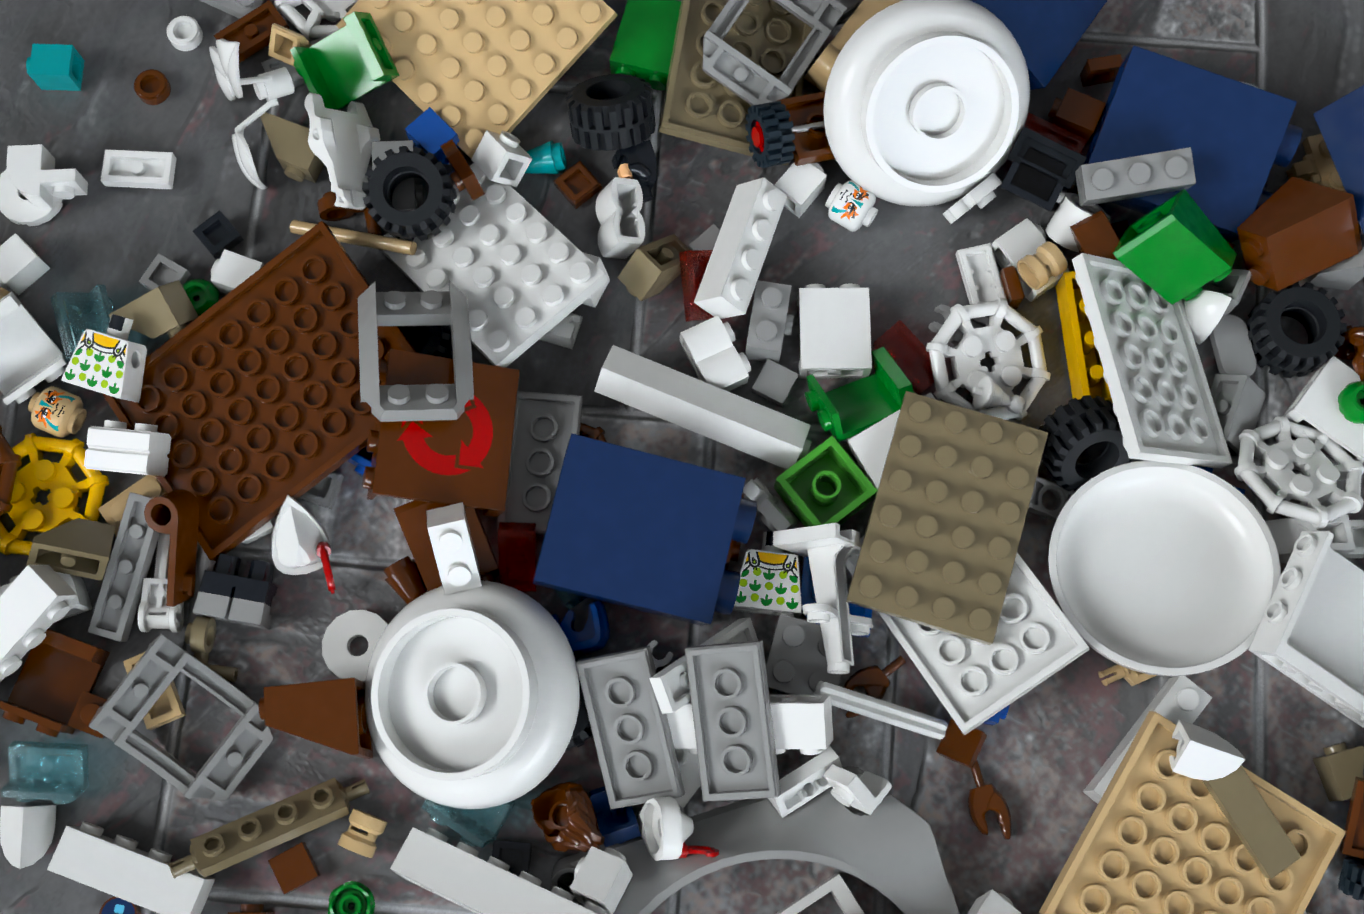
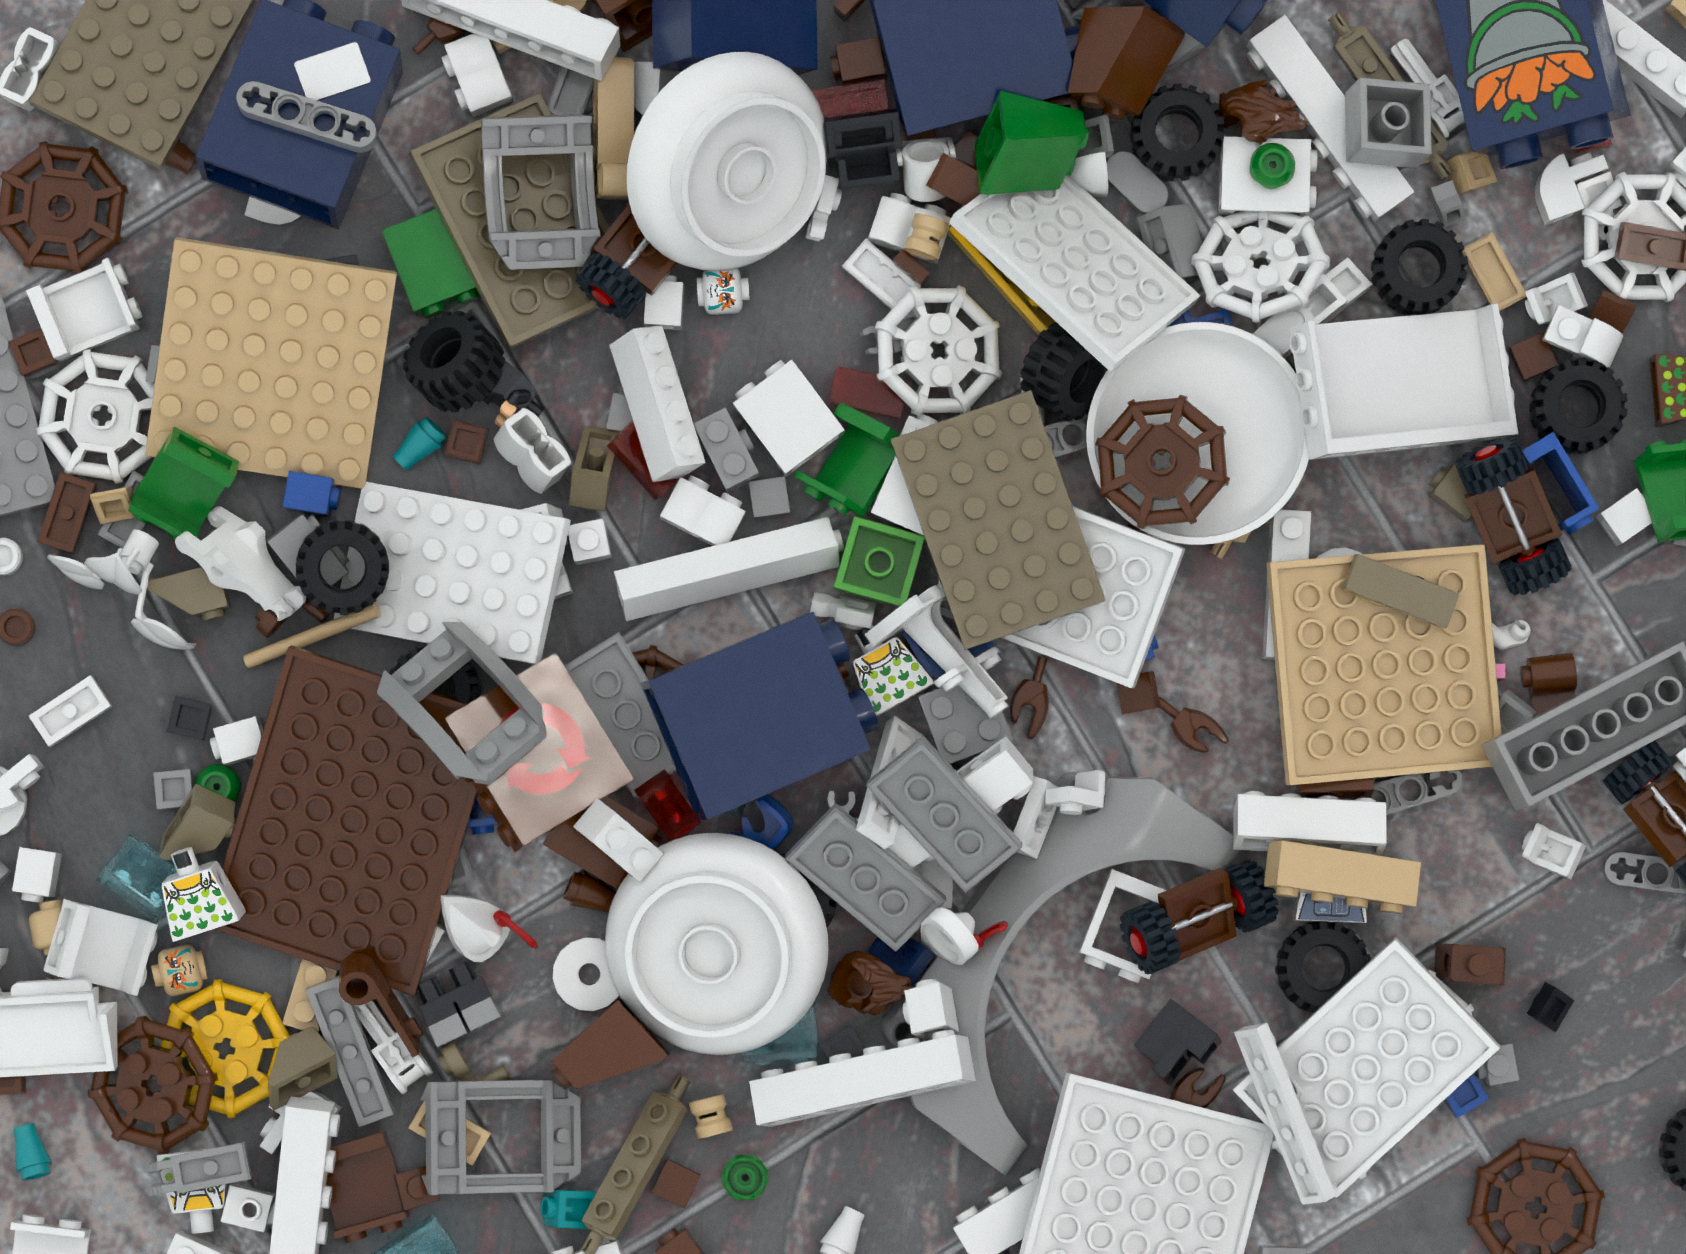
camera: 35 degrees left, 10 degrees up
white brick [84,420,171,477] -> none
reddish brown plate [440,139,485,201] -> none
white brick [471,130,532,187] -> none
white axle [814,681,948,740] -> none
white piece [972,376,1026,414] -> none
light grey brick [1075,147,1196,207] -> none
white brick [1169,720,1246,781] -> none
none -> teal bracket [540,1189,597,1229]
none -> white brick [568,518,612,565]
none -> reddish brown plate [1095,395,1230,529]

